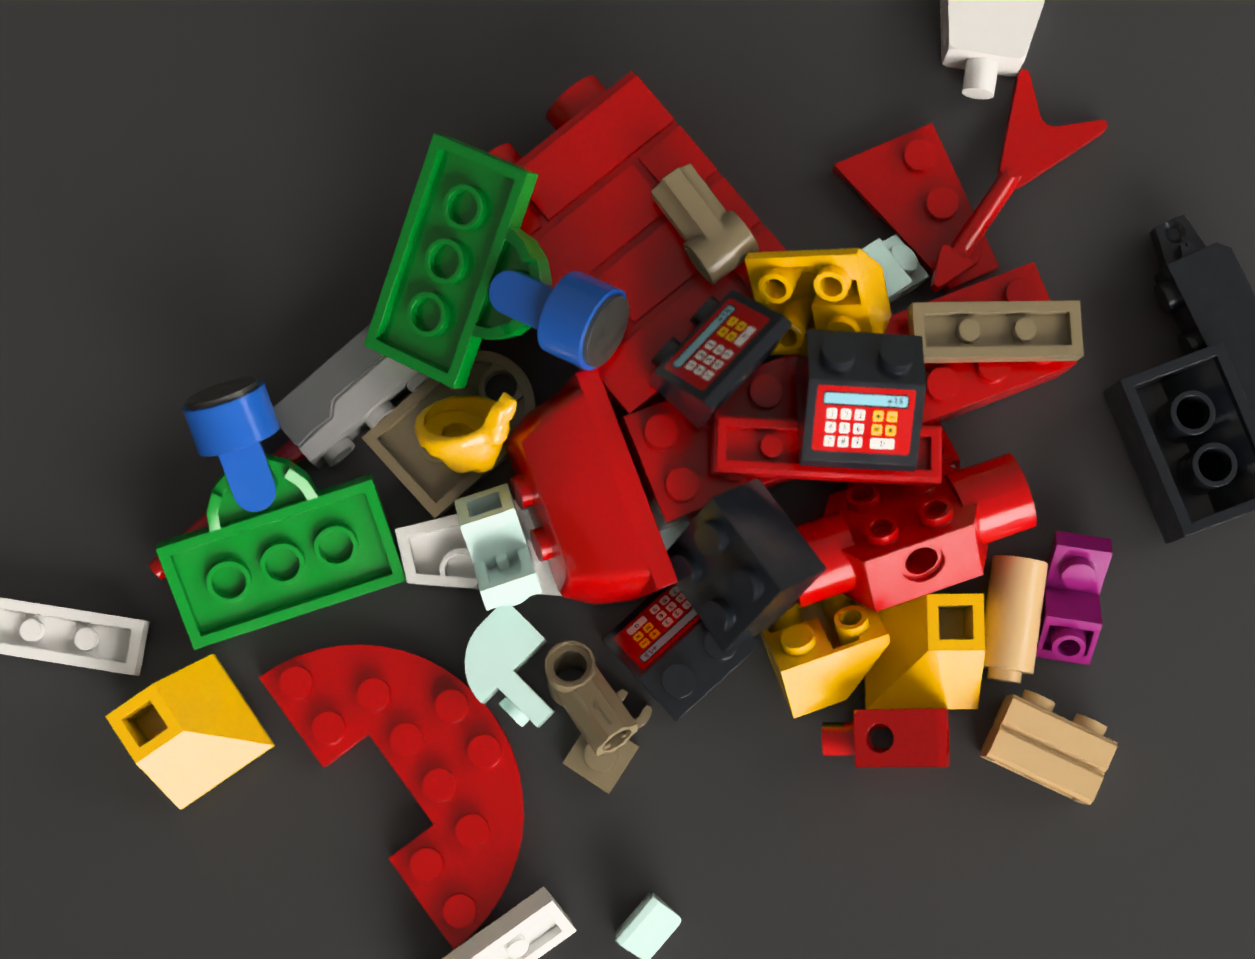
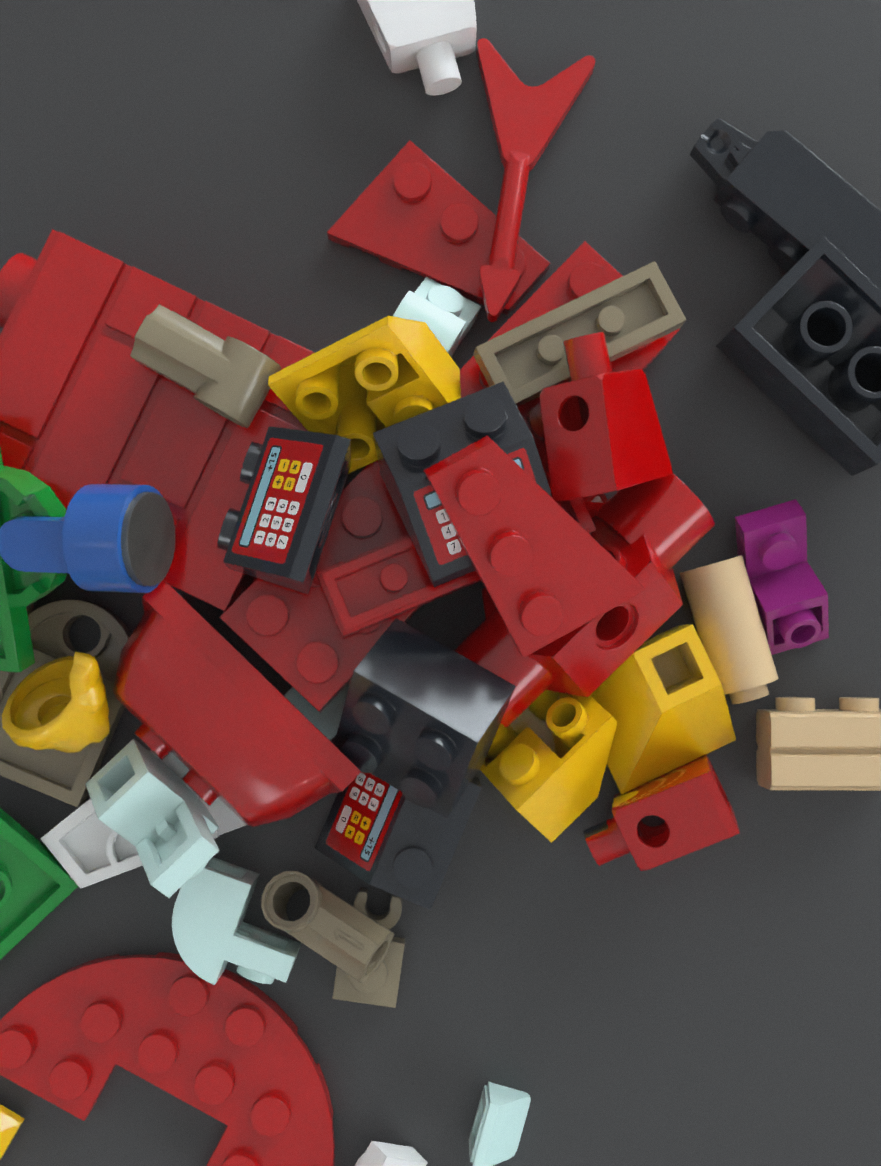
camera: 30 degrees left, 5 degrees up
none -> red wing [423,436,647,658]
none -> red torso [539,332,673,502]

